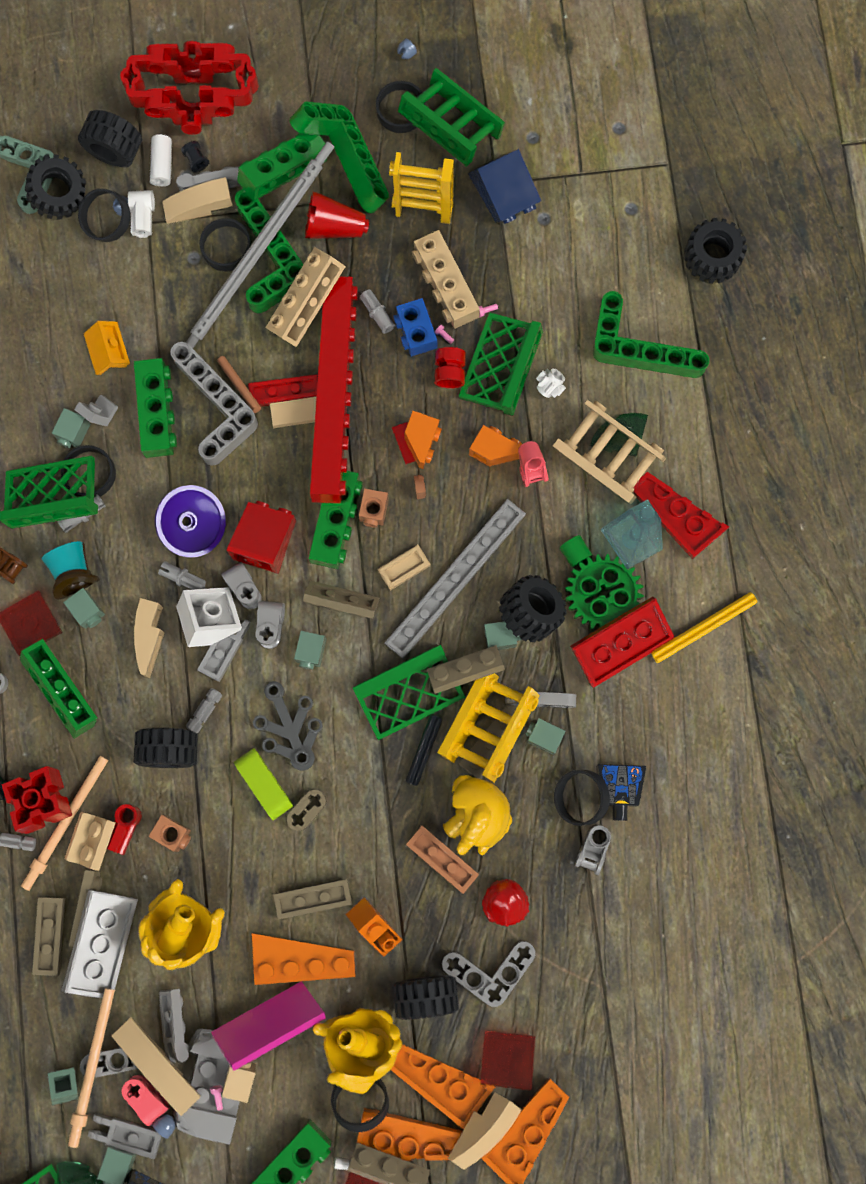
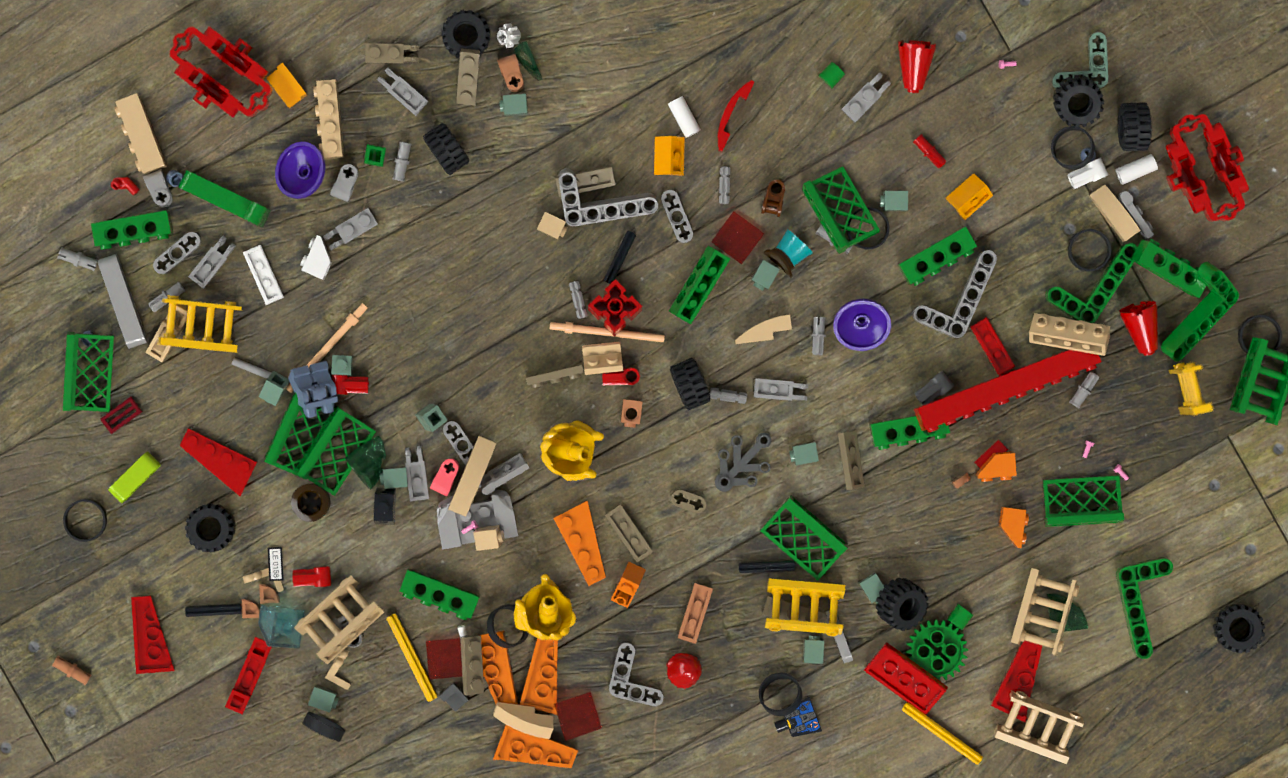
camera: 70 degrees right, 10 degrees up
dark tan plate [32,897,65,976] -> none
tile [62,889,138,998] -> none
light nougat bar [68,988,115,1148] -> none
light grey bracket [74,395,118,427] -> none
sand blue hinge [152,1115,175,1139] -> none
white slope [176,587,242,647] -> none
light grey axle [180,141,334,357] -> none
black bush [181,141,209,172] -> none
dark pink tile [211,981,326,1071] -> none
nougat bar [217,356,261,413] -> none
light grey piece [221,562,262,609] -> none
red slope [227,501,296,574] -> none
lime beam [233,748,294,821] -> none
light grey piece [256,601,285,649] -> none
tan tile [270,397,316,428] -> none
nougat brick [359,488,389,528] -> none
tan tile [377,545,431,591] -> none
light grey tile [385,499,526,659] -> none
black tyre [392,975,459,1020] -> none
blue brick [393,298,437,357] -> none
tan brick [412,230,480,329] -> none
dark tan plate [427,645,505,694] -> none
red wheel [434,347,466,389] -> none
yellow piece [443,775,512,855] -> none
dark blue slope [468,149,541,224] -> none
coral piece [518,441,548,487] -> none
white gear [536,369,566,398] -> none
light grey piece [575,825,611,875] -> none
clear light blue slope [601,499,663,569] -> none
none -> red axle [913,134,946,168]
none -> dark grey piece [914,370,955,405]
none -> tan fence [994,691,1084,764]

